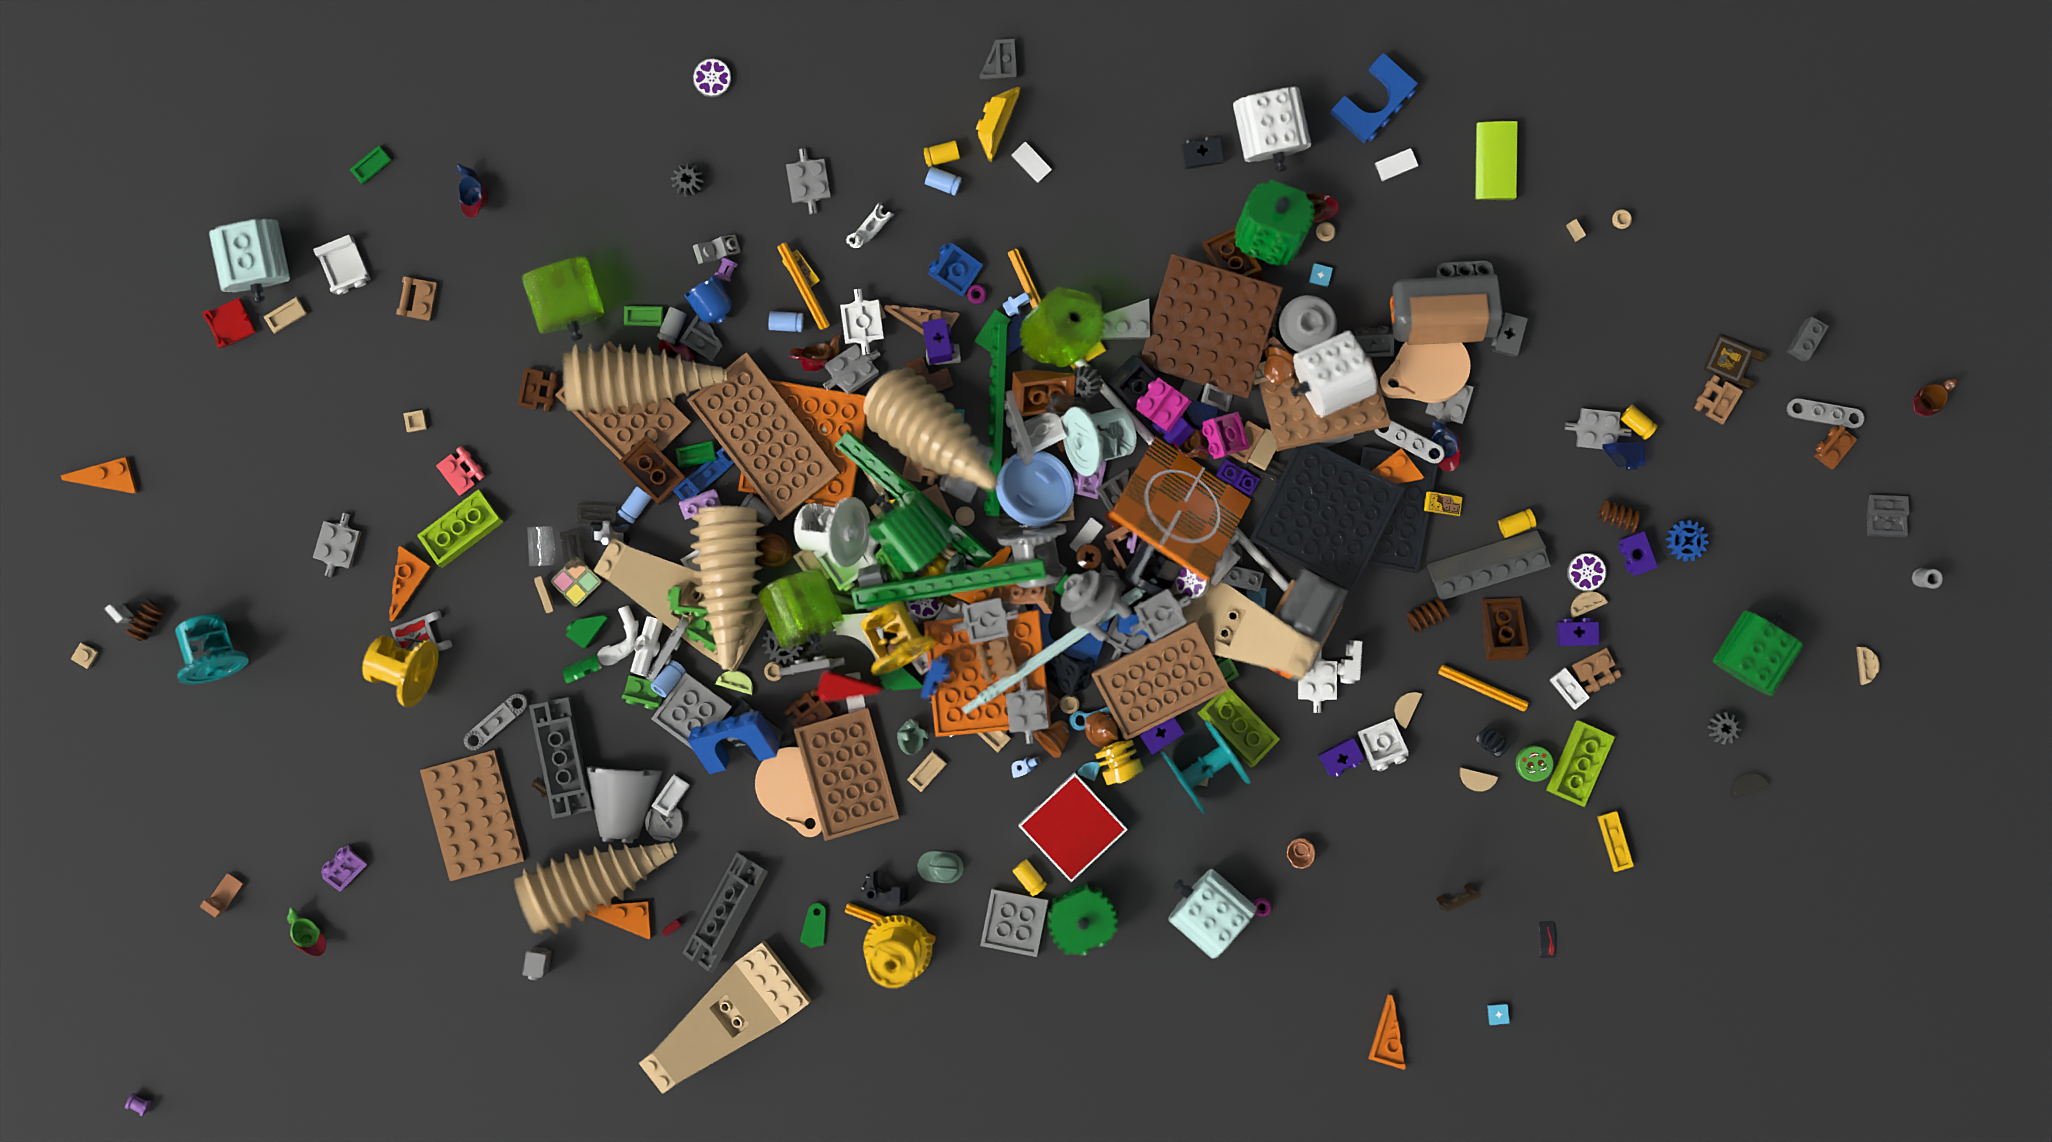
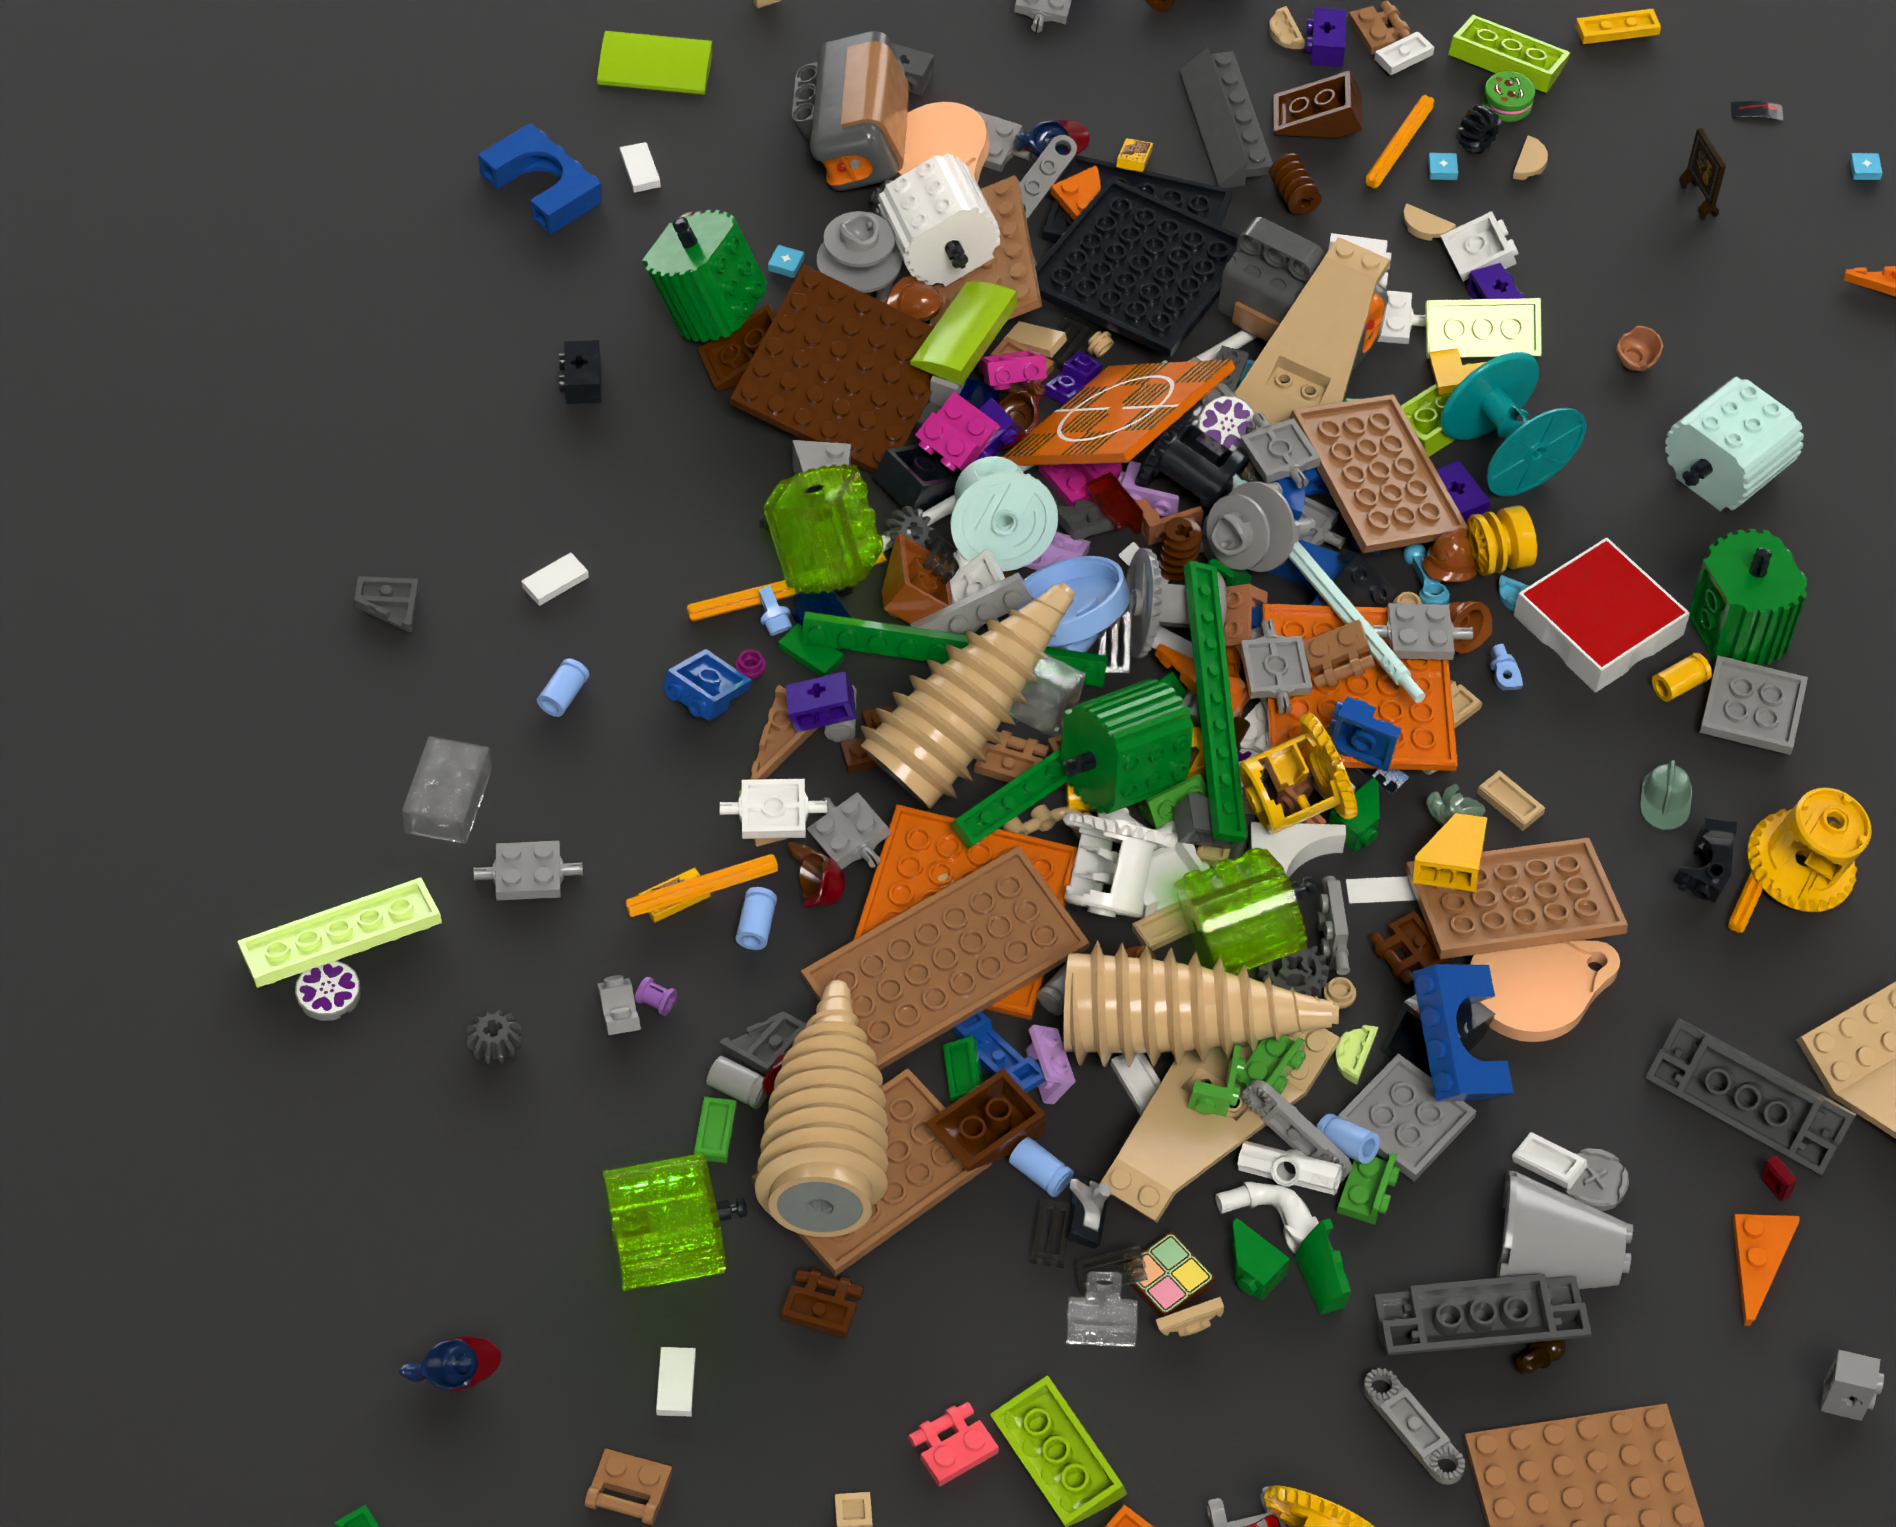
camera: 85 degrees left, 35 degrees down
tan cone [515,842,677,935] -> none
blue cylinder [684,275,732,324] -> none
green piece [800,903,826,948] -> none
red slope [817,670,884,702] -> none
white piece [846,202,894,248] -> none
yellow piece [923,140,960,167] -> none
yellow wedge [976,87,1021,162] -> none
white piece [1233,87,1311,172] -> none
yellow piece [1498,509,1536,538] -> none
tile [1567,553,1606,591] -> none
none -> yellowish green plate [237,877,442,988]
none -> clear brick [402,736,492,844]
none -> white tile [656,1347,696,1417]
none -> lime slope [910,281,1017,386]
none -> tan plate [1087,331,1114,357]
none -> yellow slope [1412,813,1487,892]
none -> yellowish green tile [1425,298,1541,358]
none -> medium azure tile [1428,153,1458,180]
none -> yellow tile [1429,348,1486,395]

